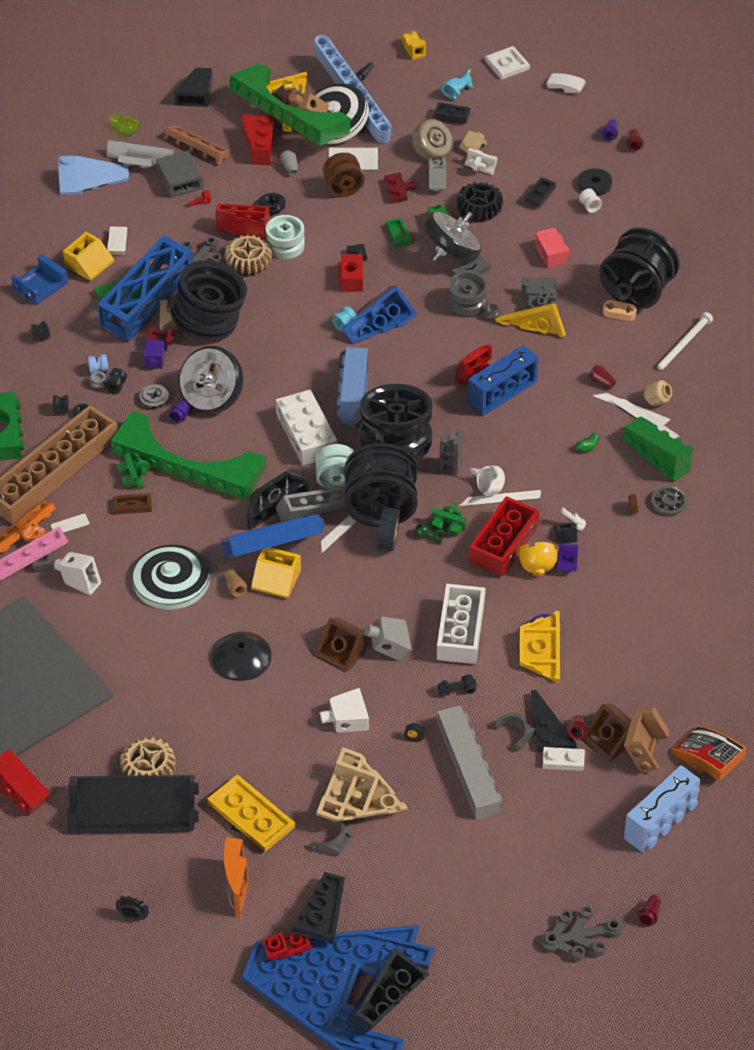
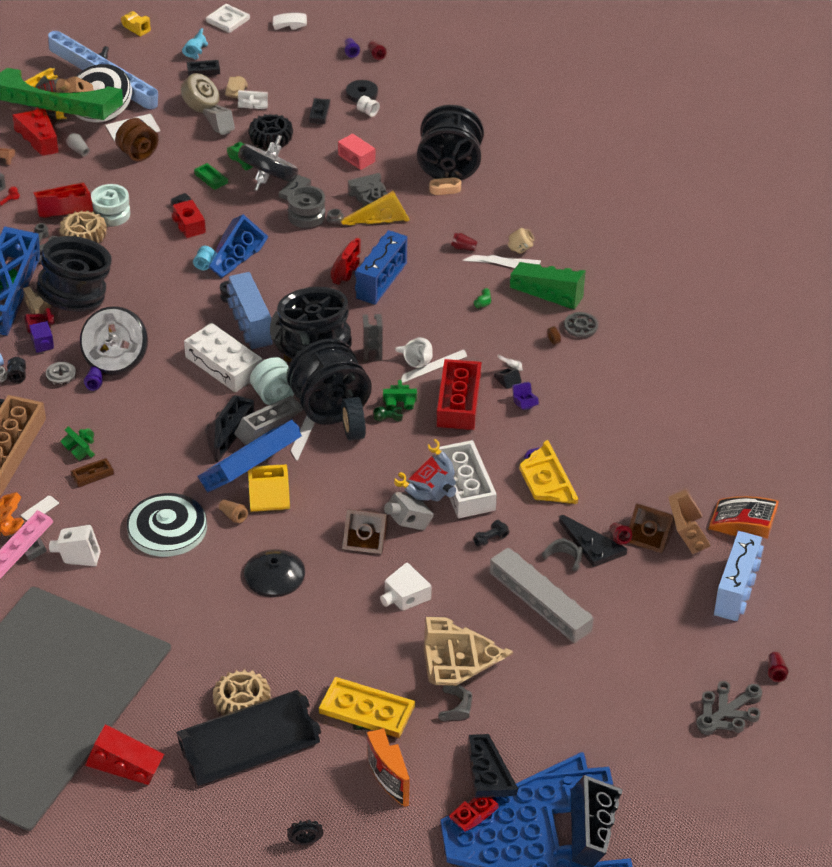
camera: 25 degrees left, 5 degrees down
green arch [111,411,266,500] -> none
black gear [258,193,286,215] -> none
dark red plate [384,172,417,204] -> none
black tile [404,723,425,742] -> none
yellow cylinder [518,542,557,576] -> none
white plate [543,747,585,771] -> none
white bar [657,312,713,370] -> none
none -> sand blue torso [394,439,456,502]

